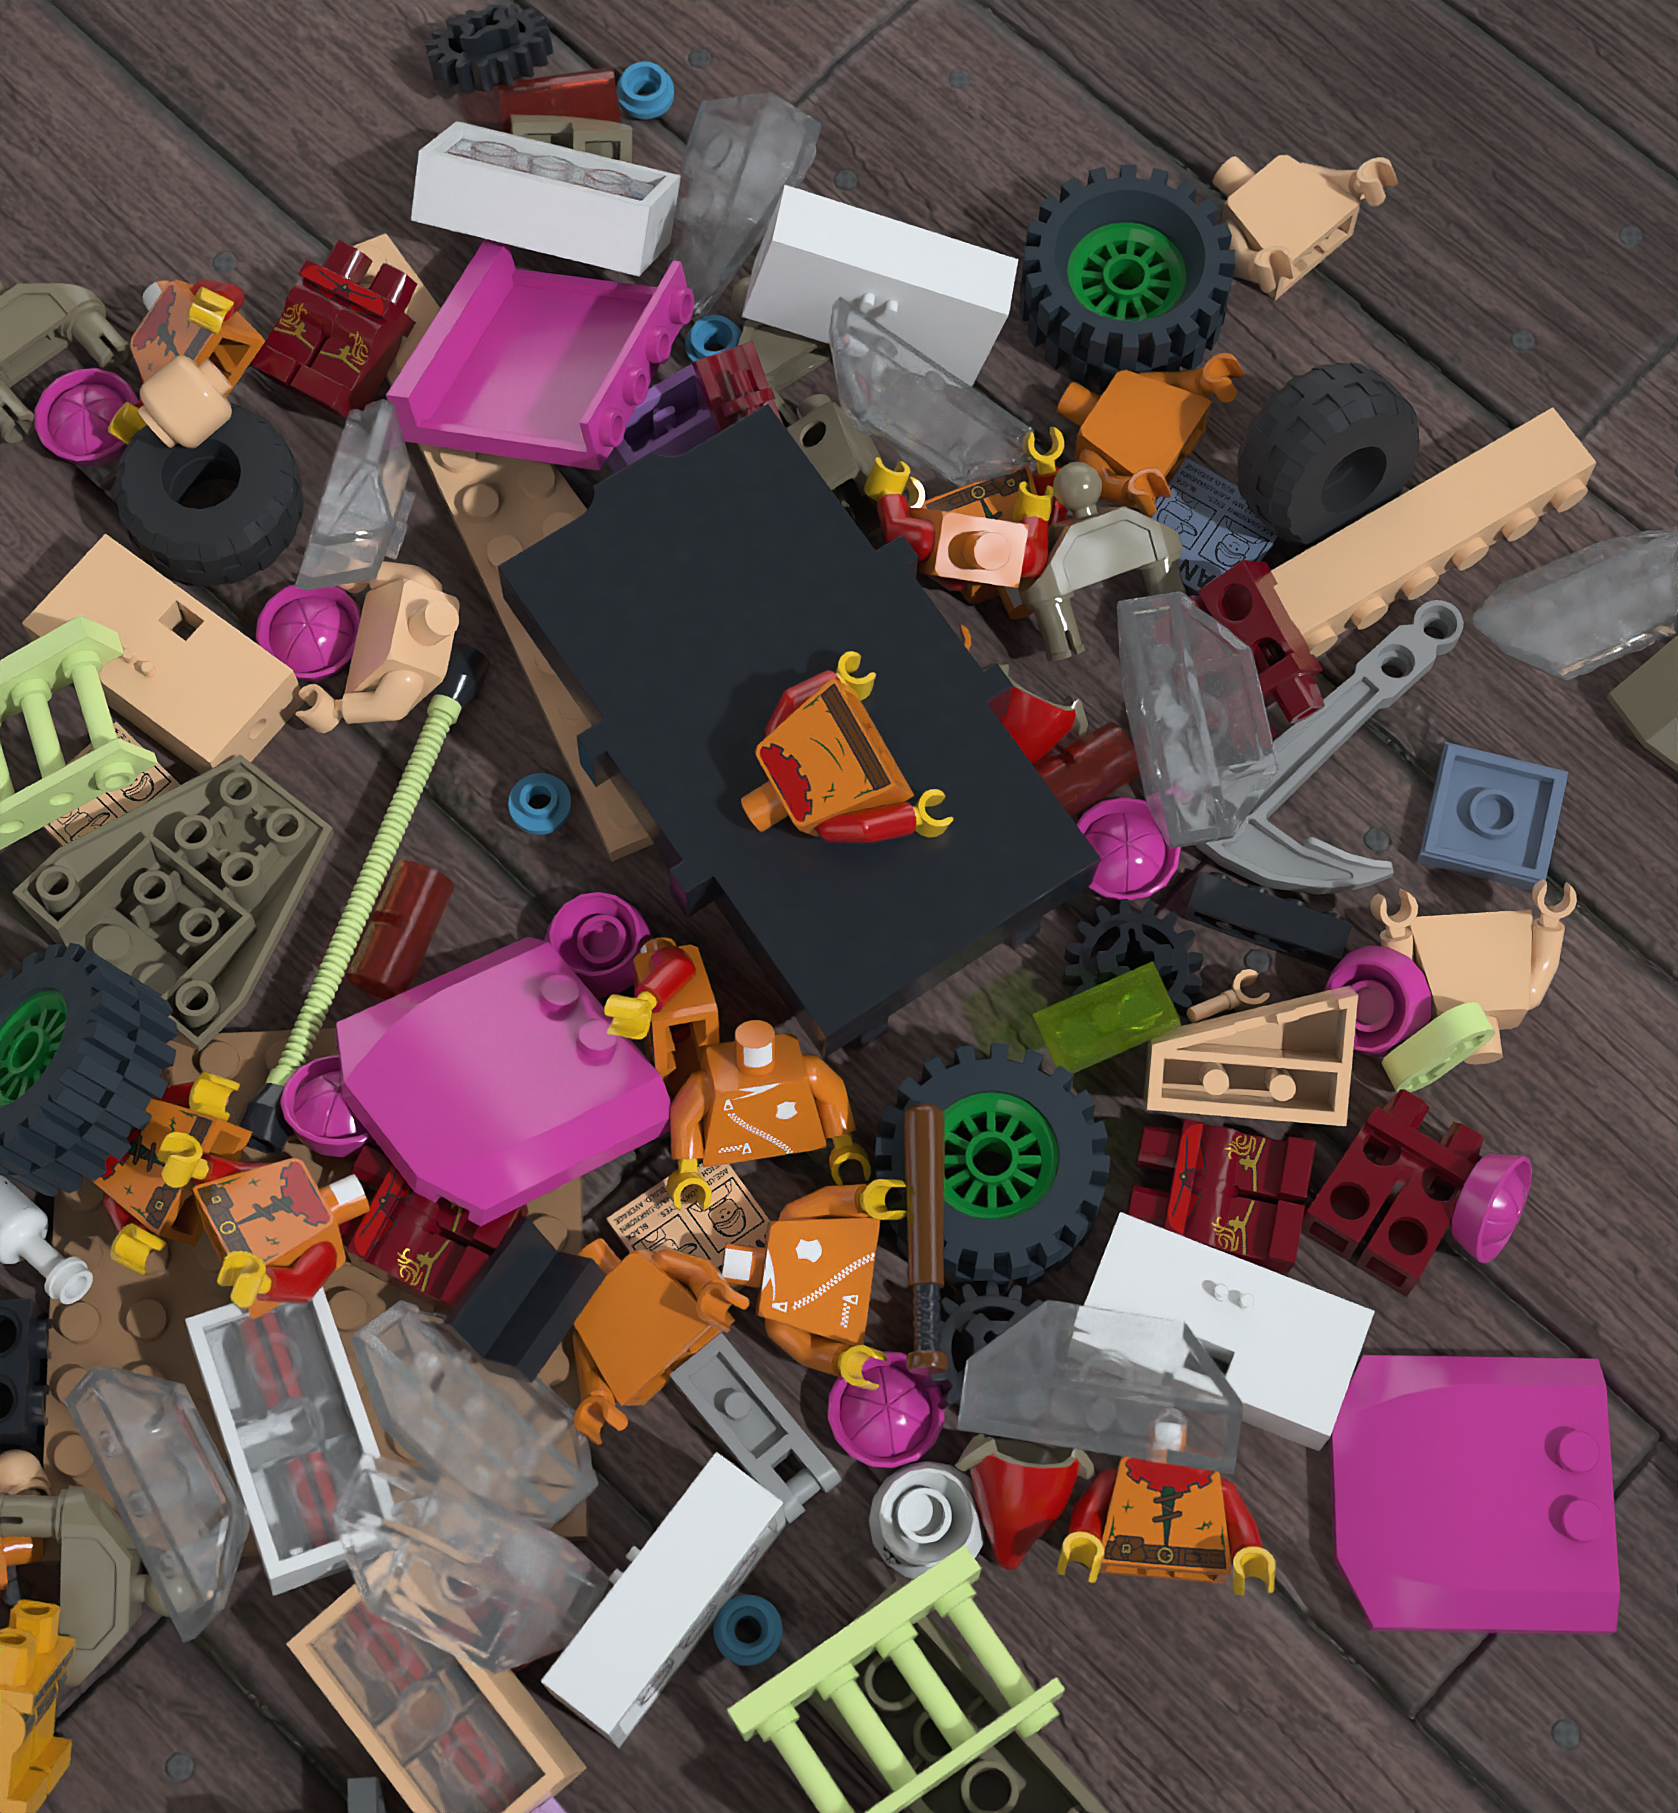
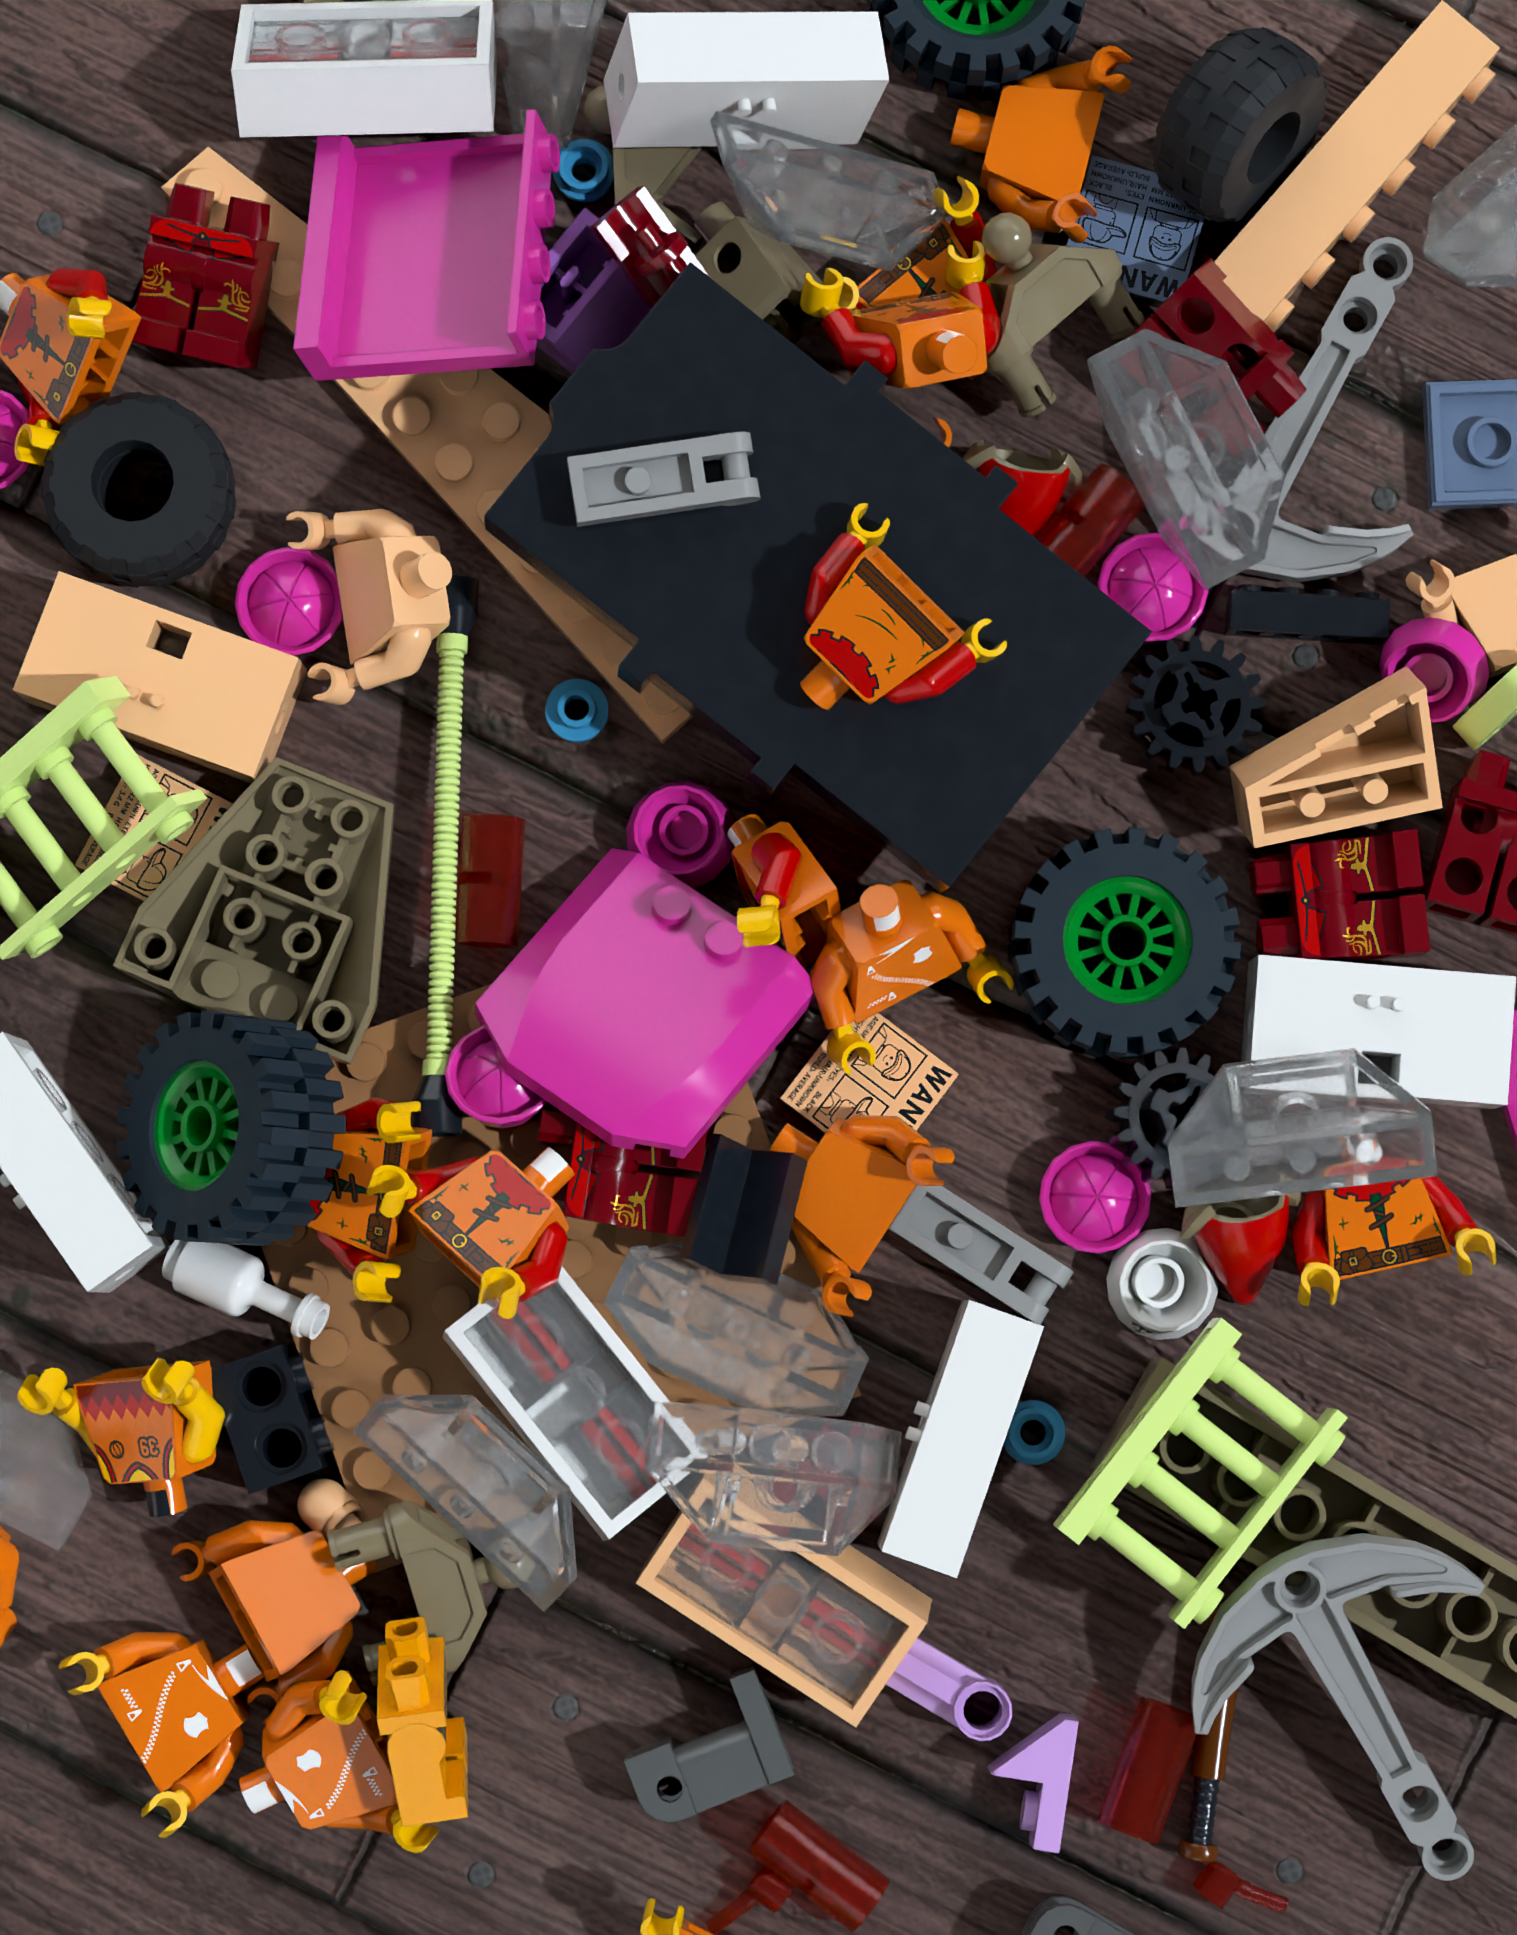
camera: 20 degrees left, 15 degrees up
light nougat head [137,355,232,448] -> none
clear wedge [294,399,415,591] -> none
orange torso [721,1179,907,1391] -> none
reddish brown piece [904,1103,948,1375] -> none
clear neon green plate [1032,961,1181,1074] -> none
light nougat hand [1187,969,1270,1023] -> none
none -> light grey plate [567,432,761,527]

